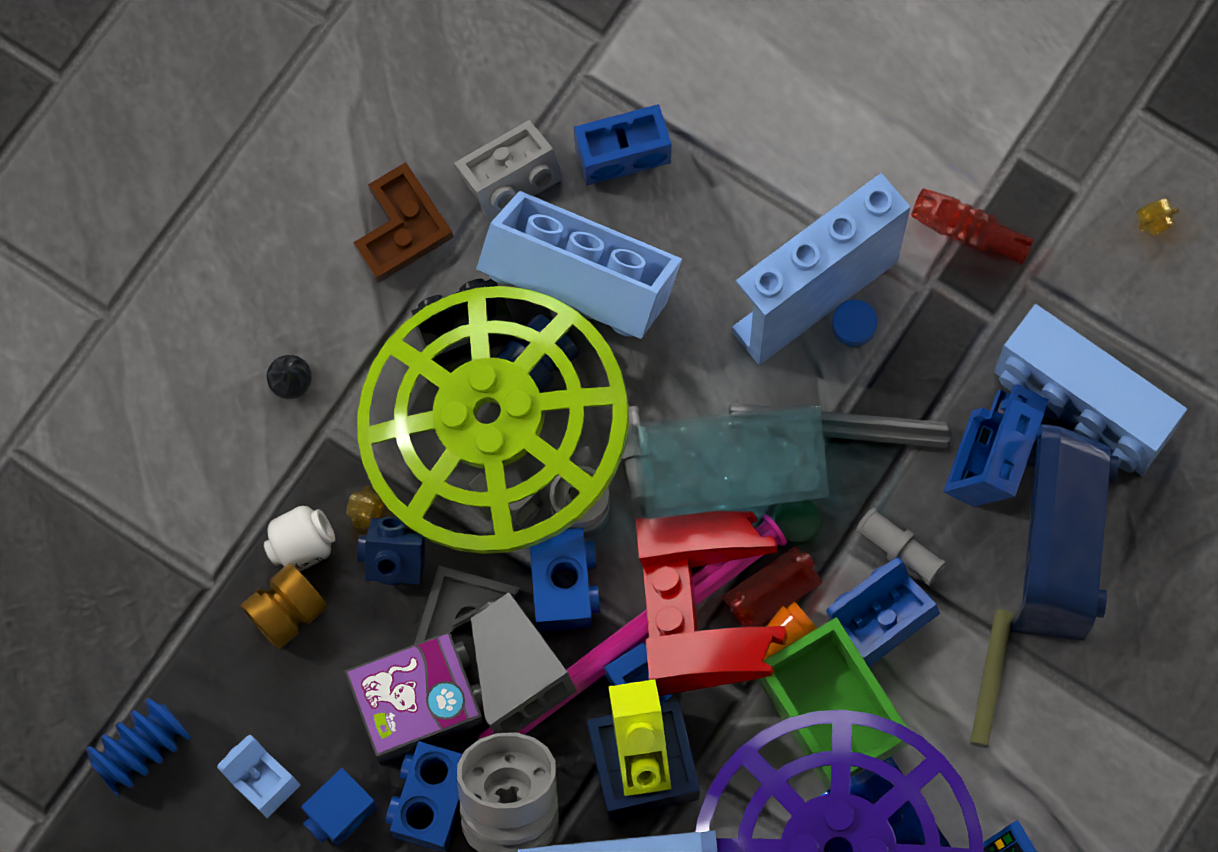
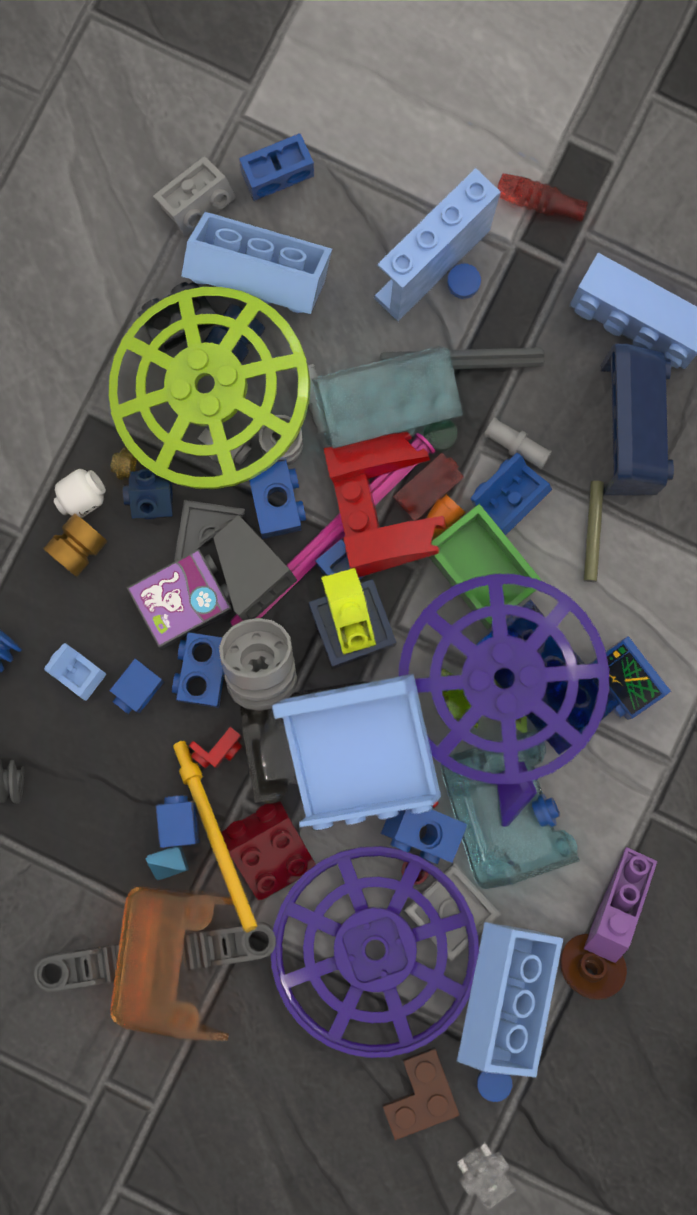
camera: 15 degrees left, 10 degrees up
black plate [266,355,312,399] -> none
reddish brown plate [353,162,453,283] -> none
blue piece [943,384,1049,507] -> none
clear yellow plate [1136,198,1179,235] -> none

